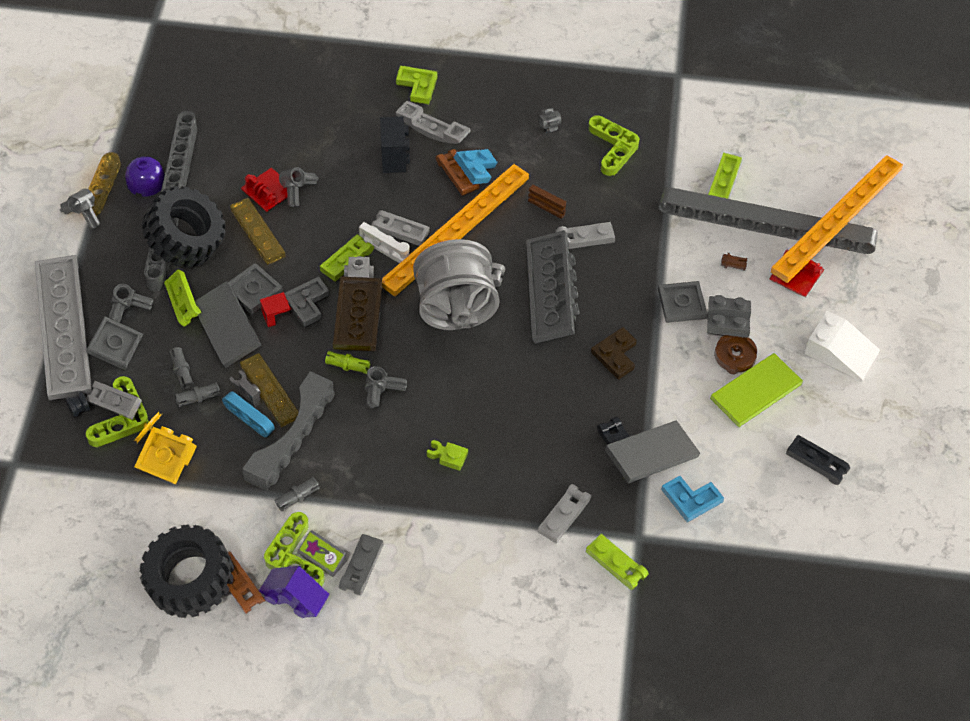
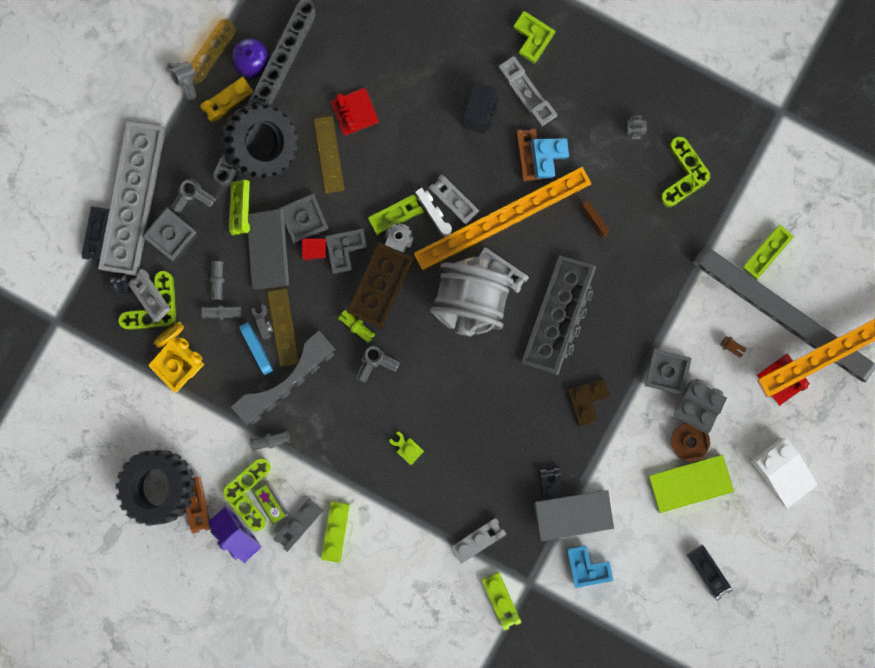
camera: 25 degrees right, 30 degrees up
dark grey axle [279,167,318,207] -> none
light grey plate [556,222,615,249] -> none
none -> black plate [82,206,110,262]
none -> yellow plate [200,77,254,123]
none -> lime plate [321,501,350,563]

